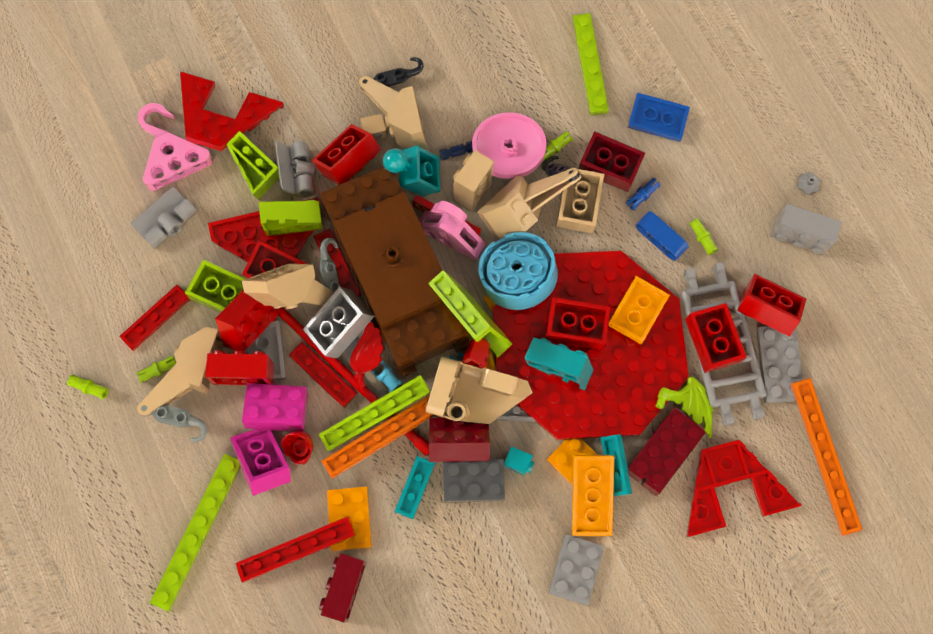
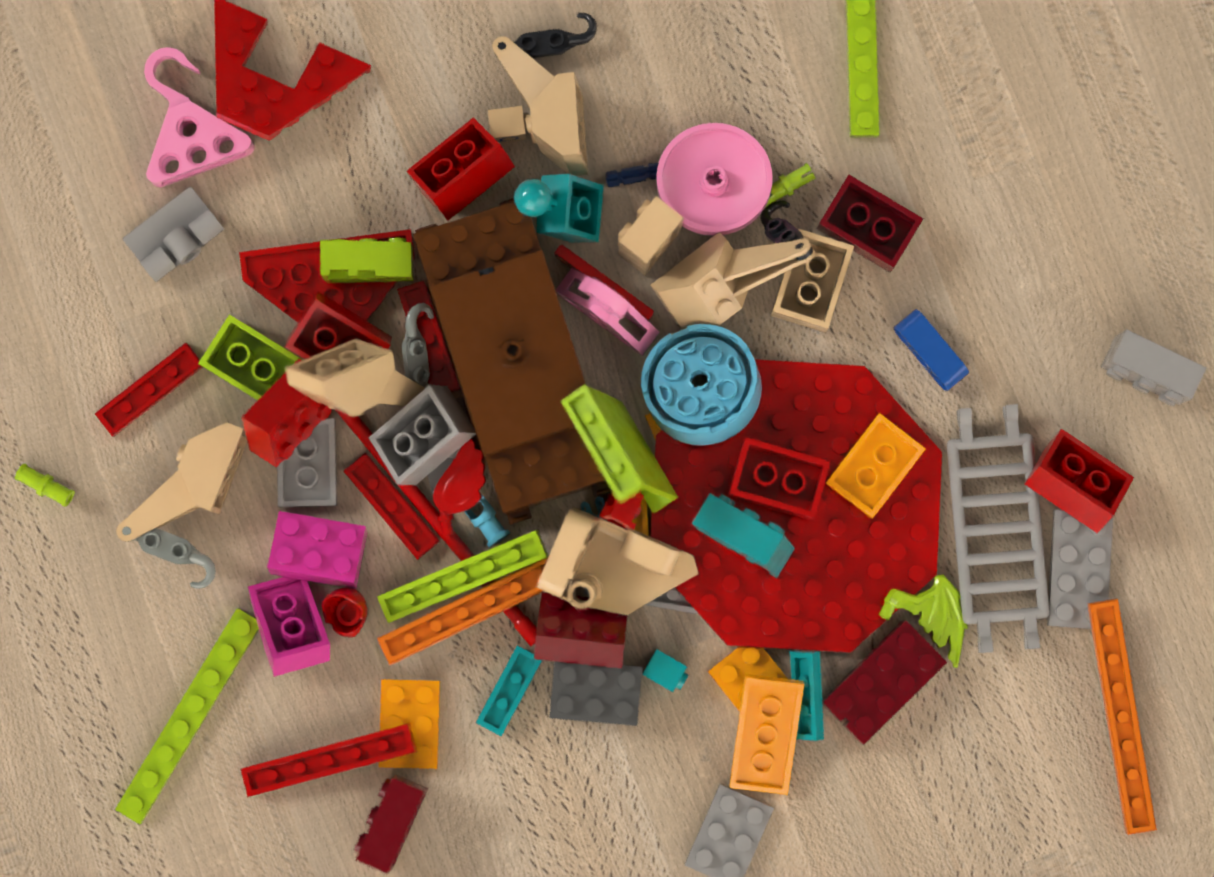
camera: 10 degrees right, 10 degrees up
lime pin [136,355,177,383] -> none
red brick [205,351,274,386] -> none
lime wedge [227,131,280,200] -> none
light grey panel [275,139,315,198] -> none
blue pin [626,178,660,210] -> none
blue plate [627,92,690,142] -> none
red brick [685,303,747,373] -> none
red wing [686,440,802,537] -> none
lime pin [689,218,719,256] -> none
light grey plant [797,172,820,195] -> none

